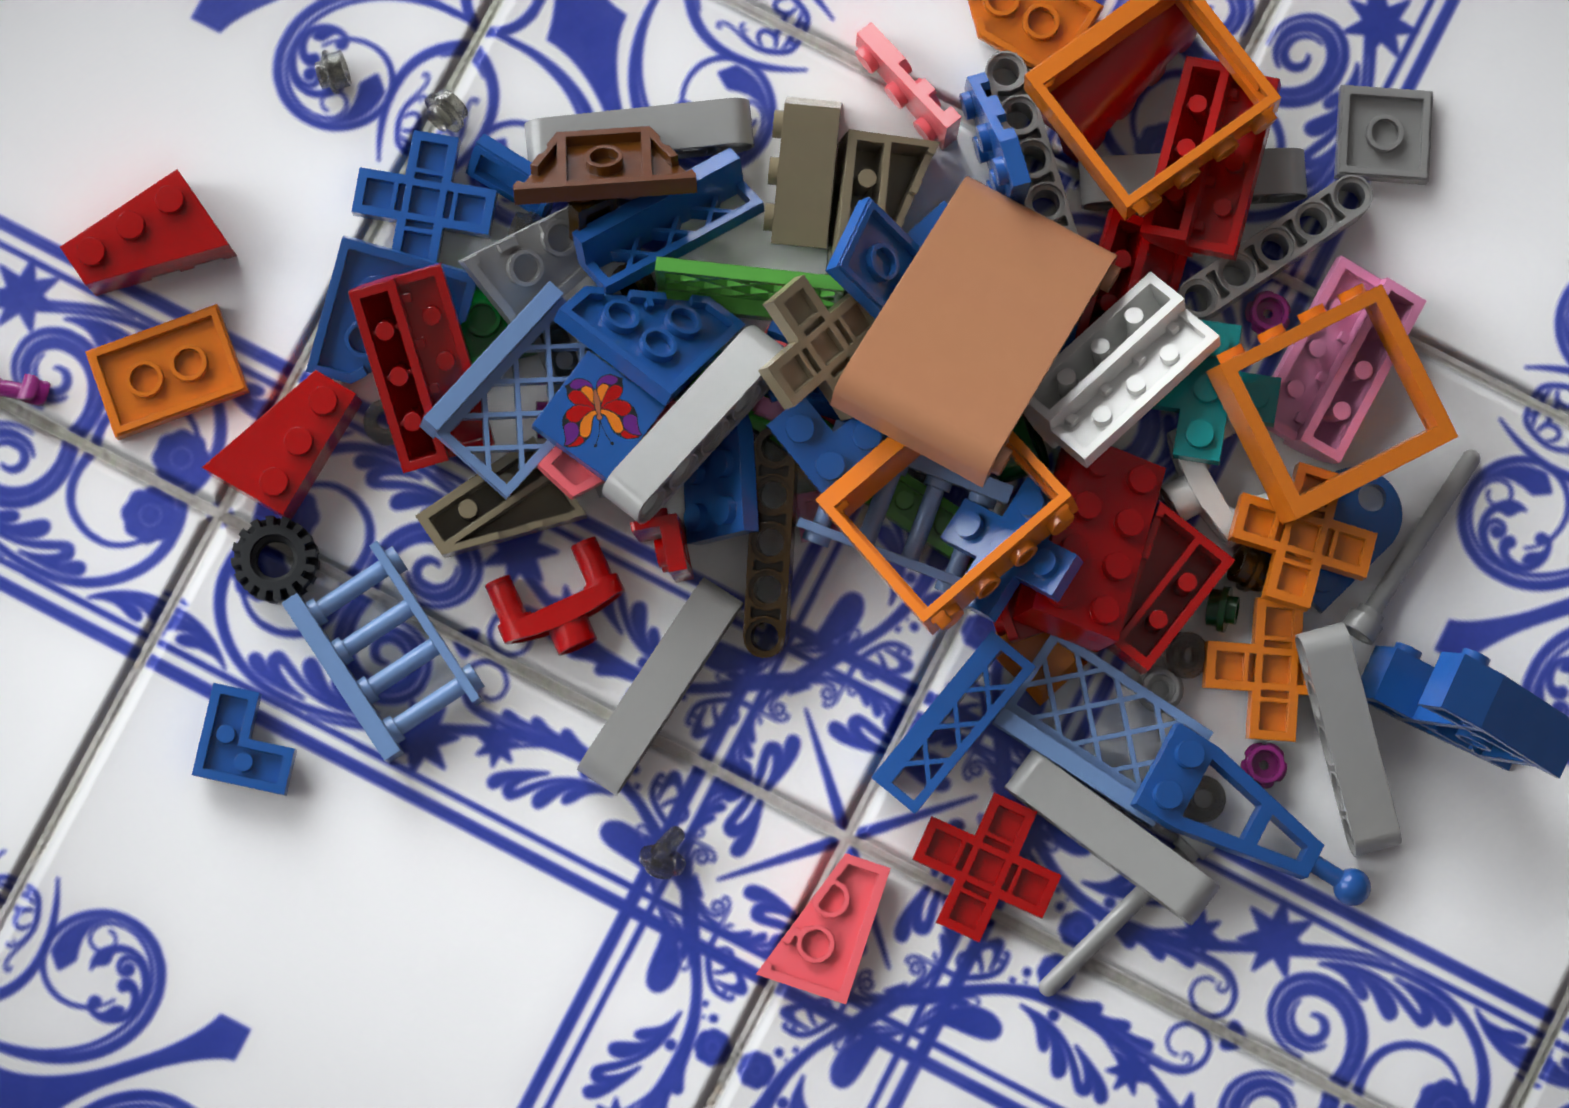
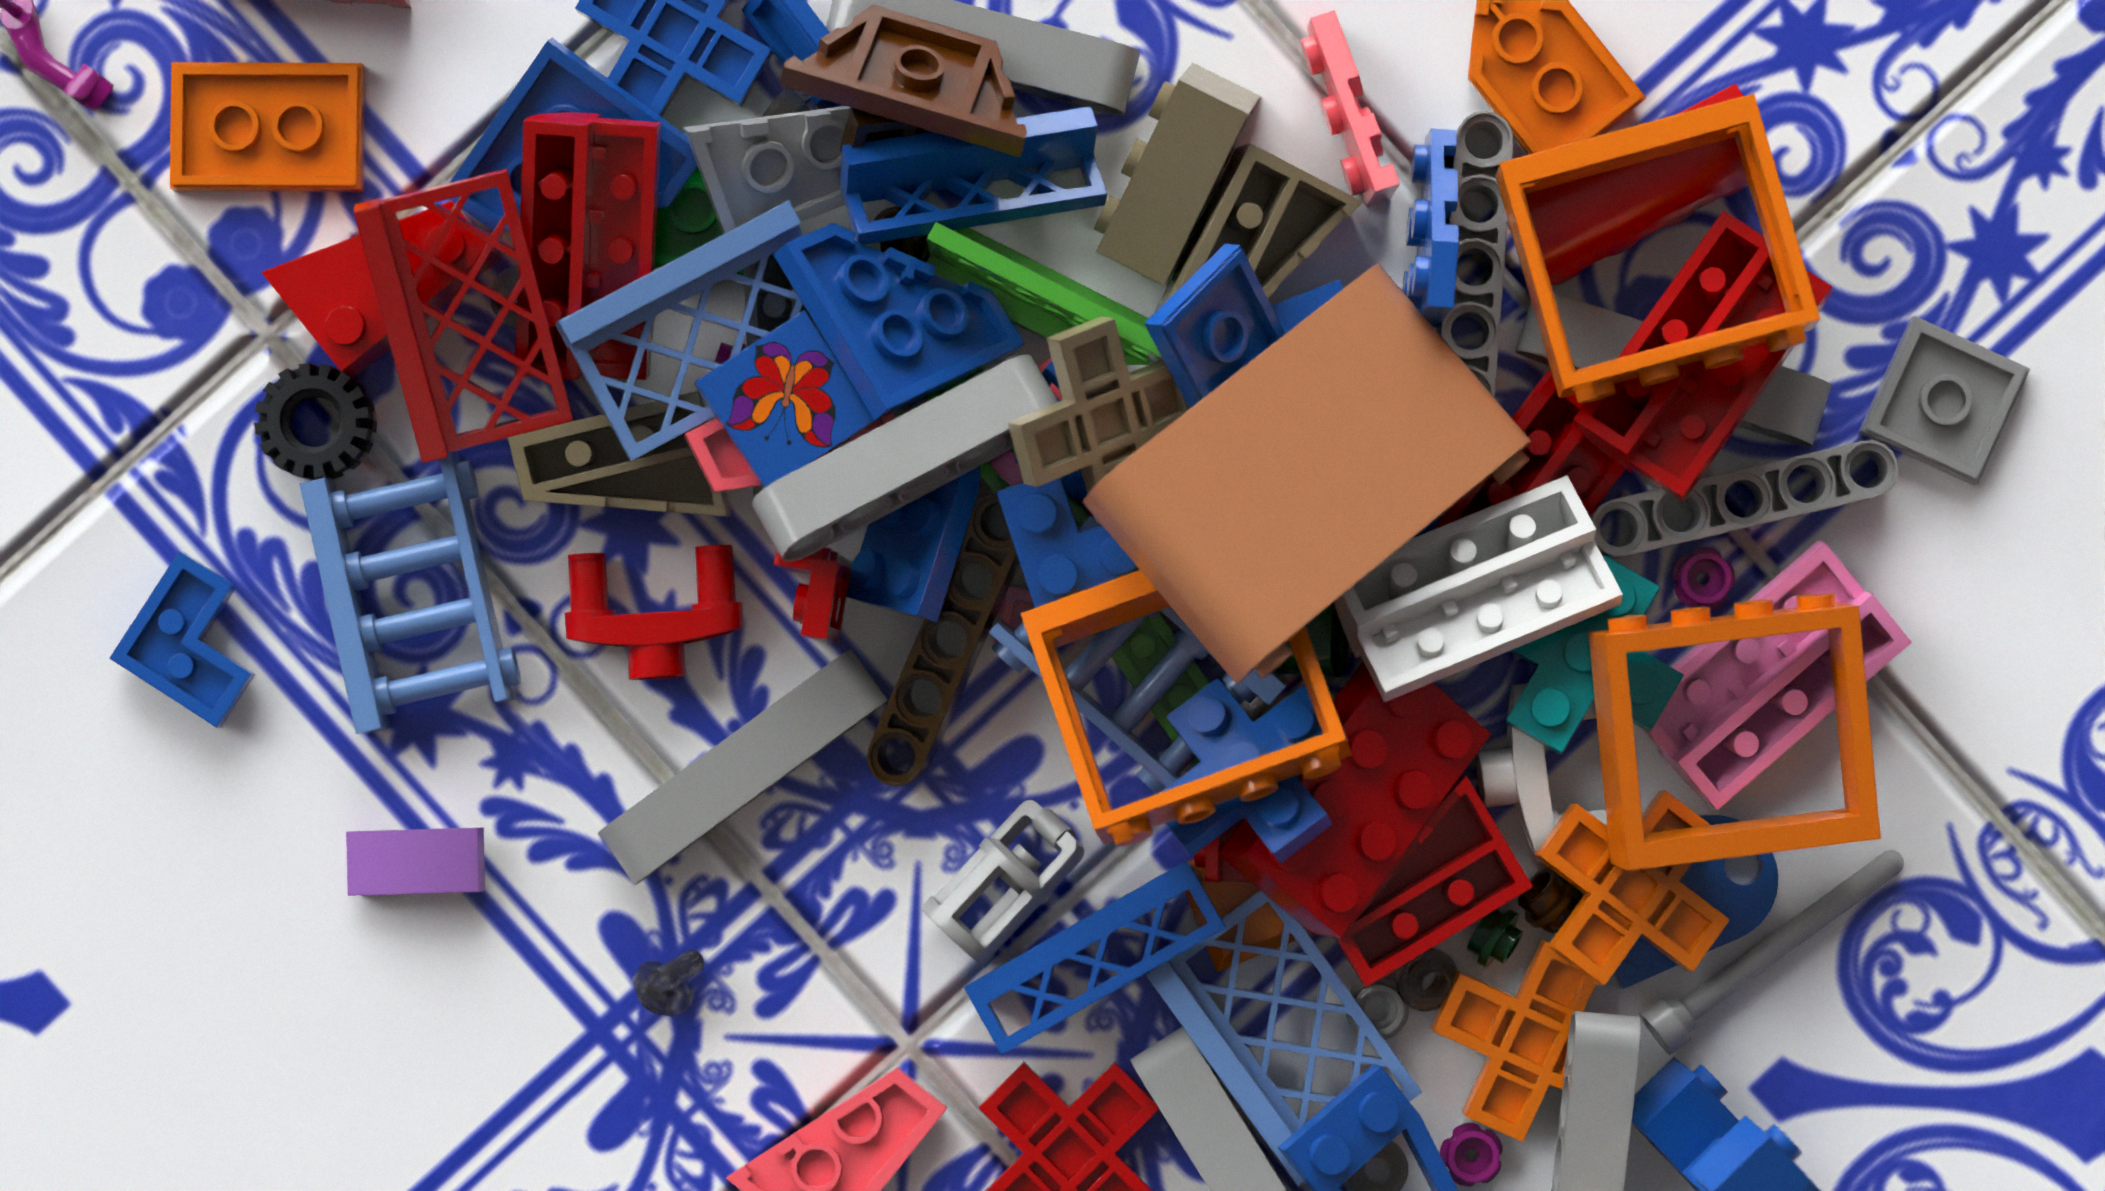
camera: 25 degrees right, 5 degrees up
none -> medium lavender slope [346,827,485,896]
none -> red fence [353,169,574,463]
none -> light grey piece [920,800,1084,968]

